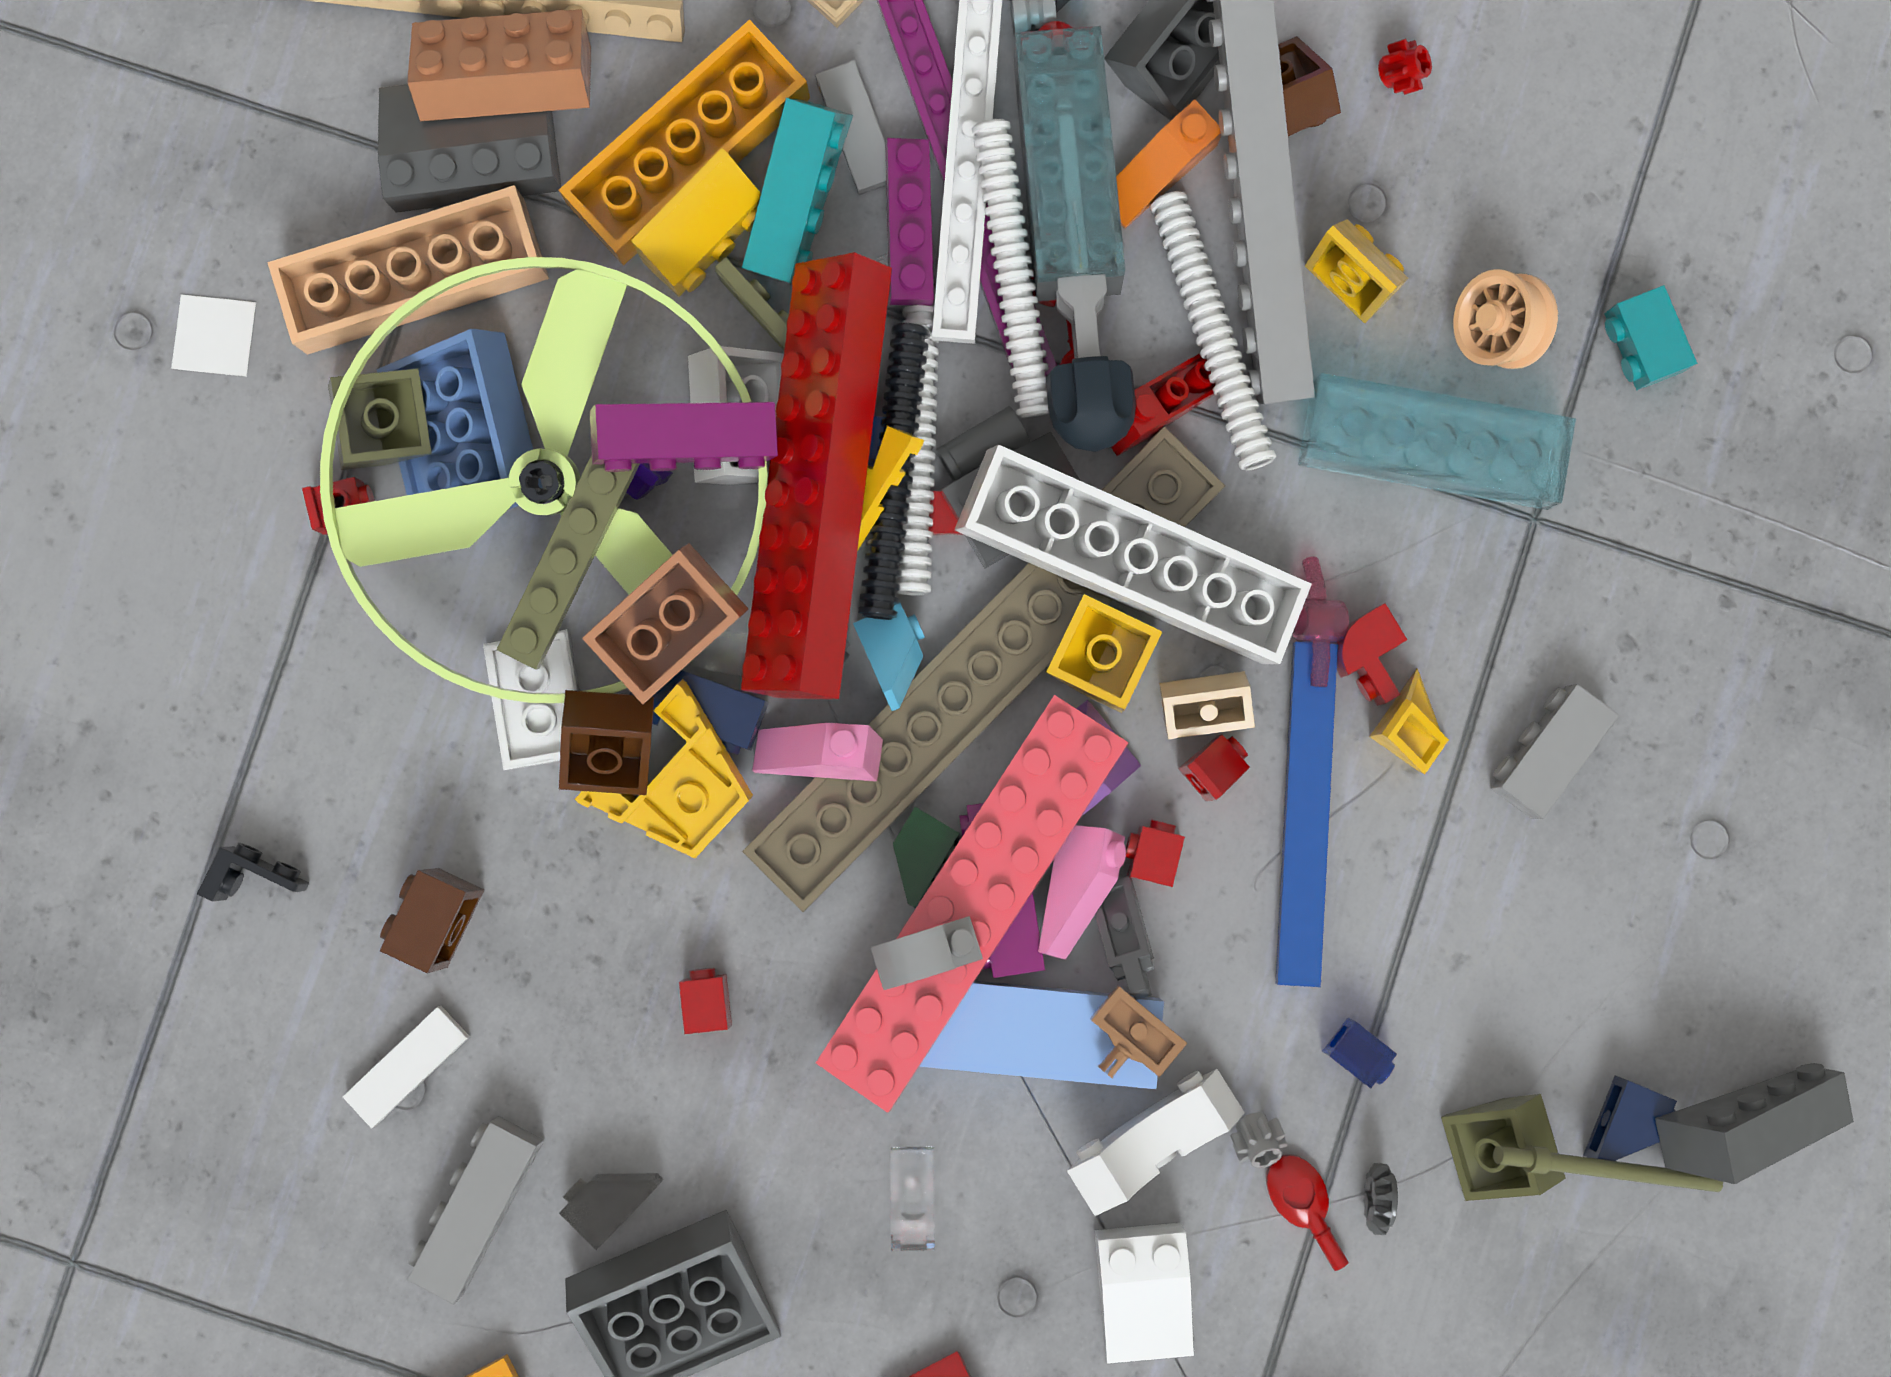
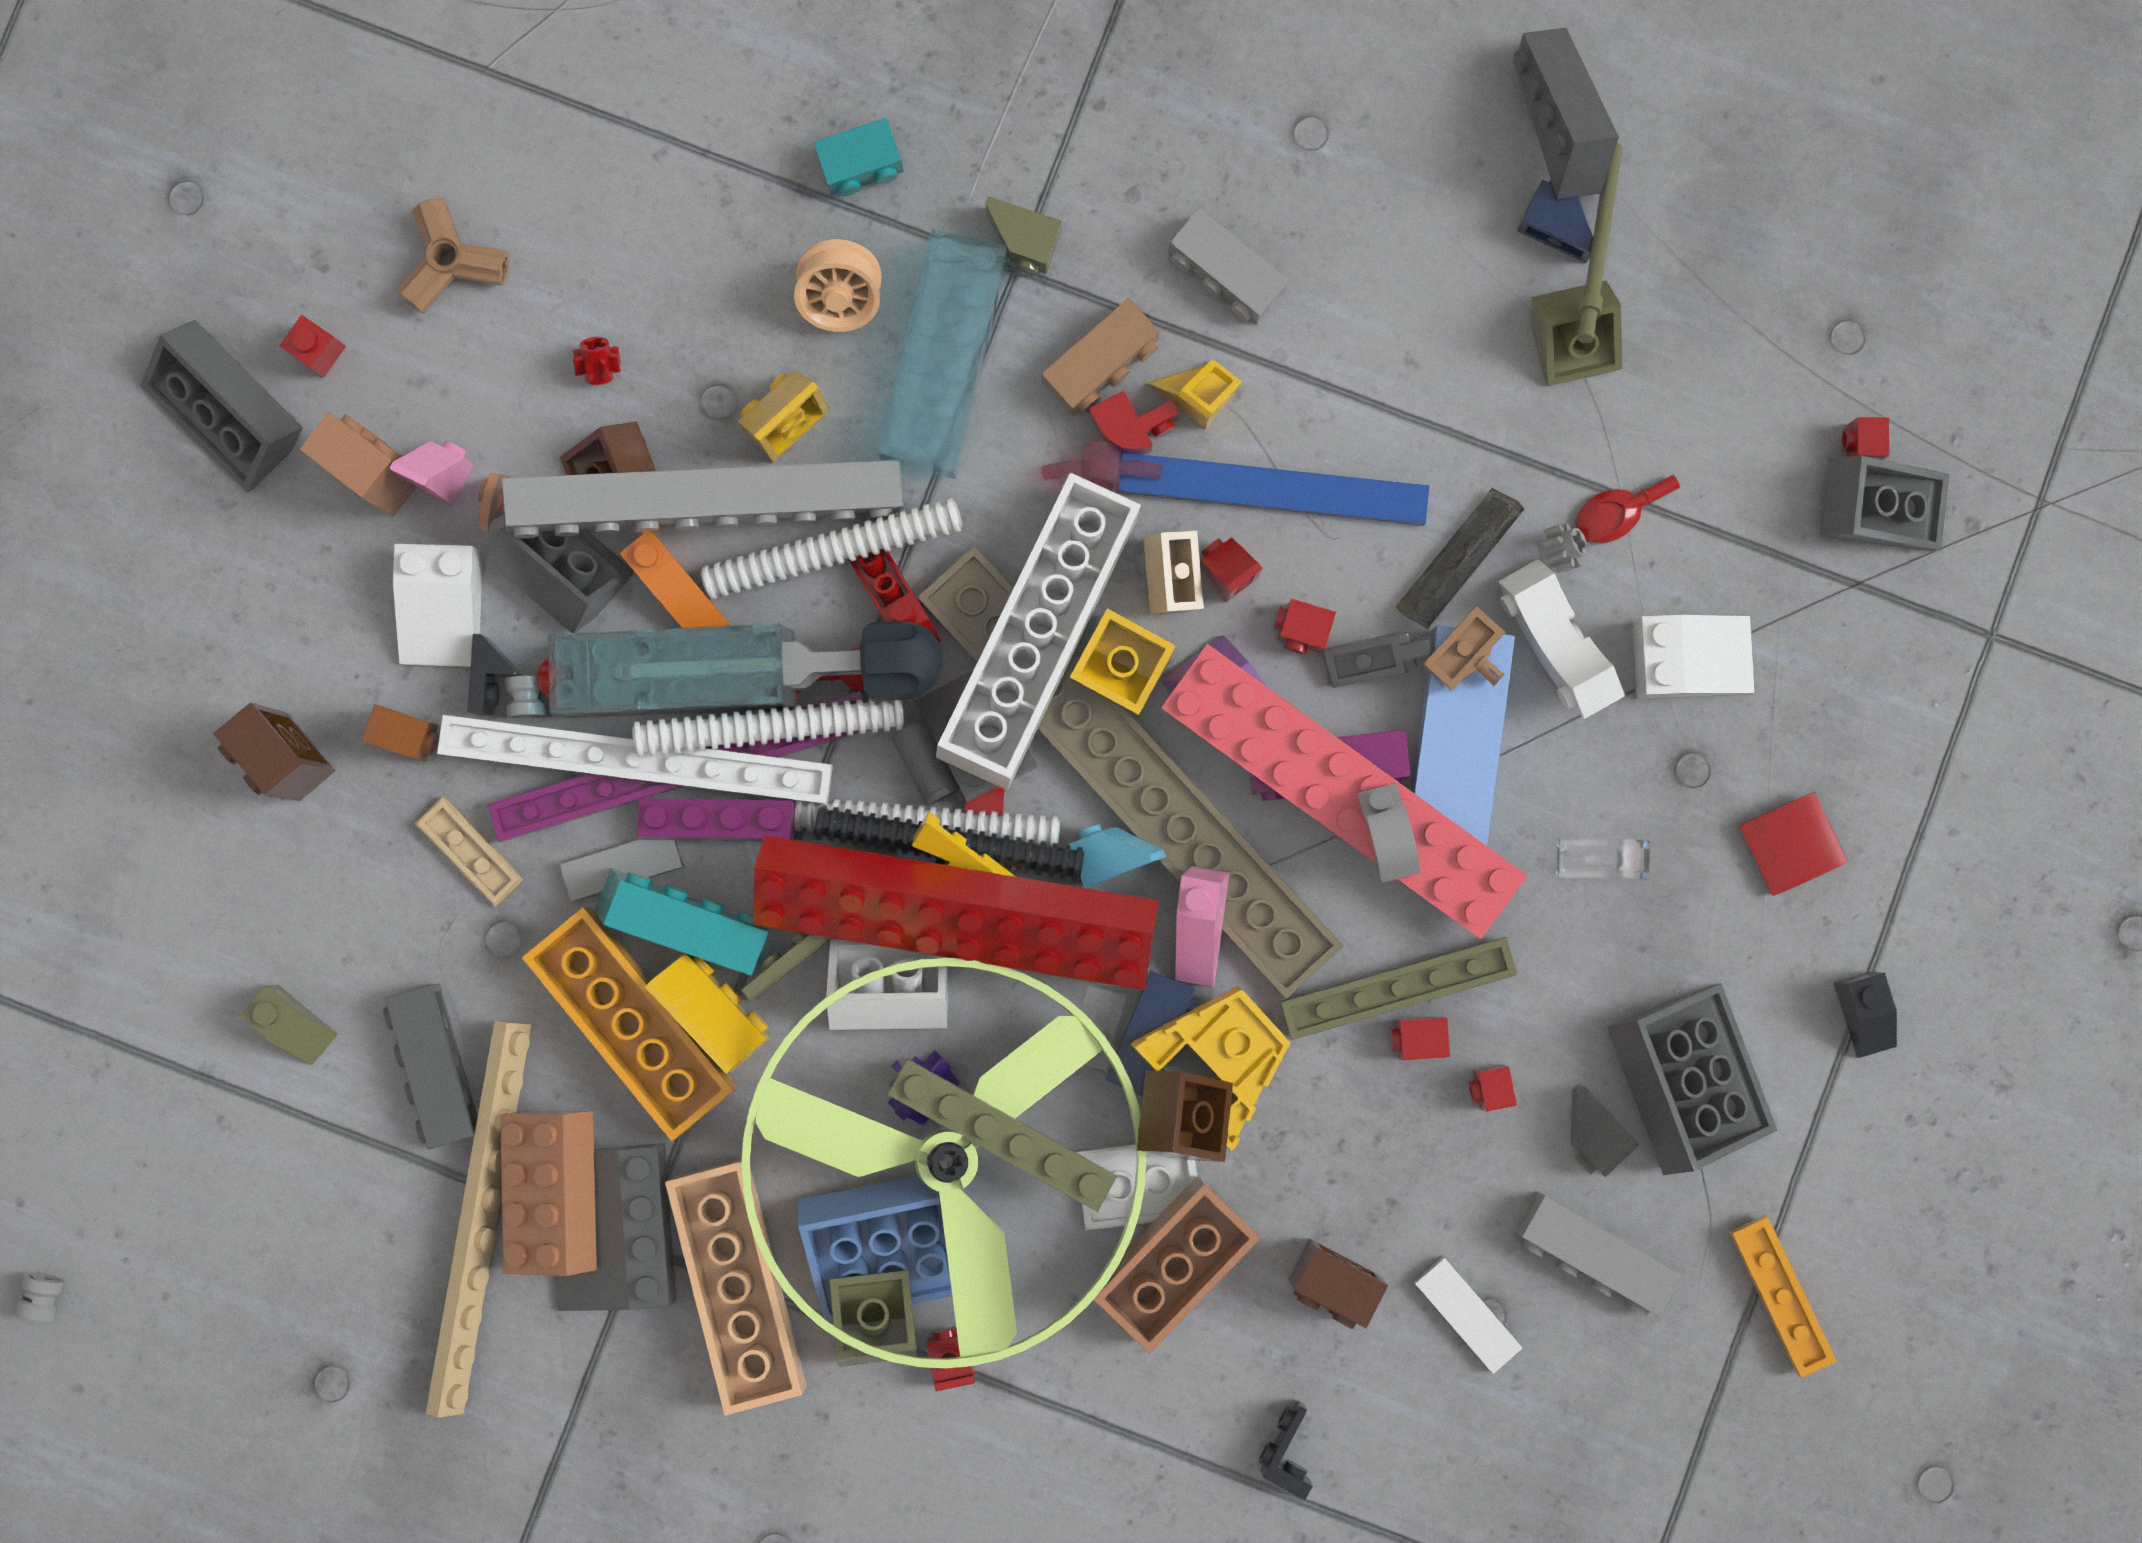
camera: 85 degrees left, 0 degrees up
white sticker [171,294,256,377] -> none
nougat brick [582,543,749,704] -> none
magenta brick [590,402,778,472] -> none
dark green slope [893,807,959,908] -> none
bright pink slope [1038,825,1126,960] -> none
clear blue brick [1322,1018,1397,1089] -> none
dark grey gear [1363,1163,1398,1235] -> none
none -> olive slope [986,196,1062,275]
none -> medium nougat brick [1042,297,1159,416]
none -> nougat brick [1089,1175,1261,1354]
none -> olive plate [1280,937,1517,1040]
none -> clear smoke plate [1396,488,1525,629]
none -> red plate [1469,1065,1517,1112]

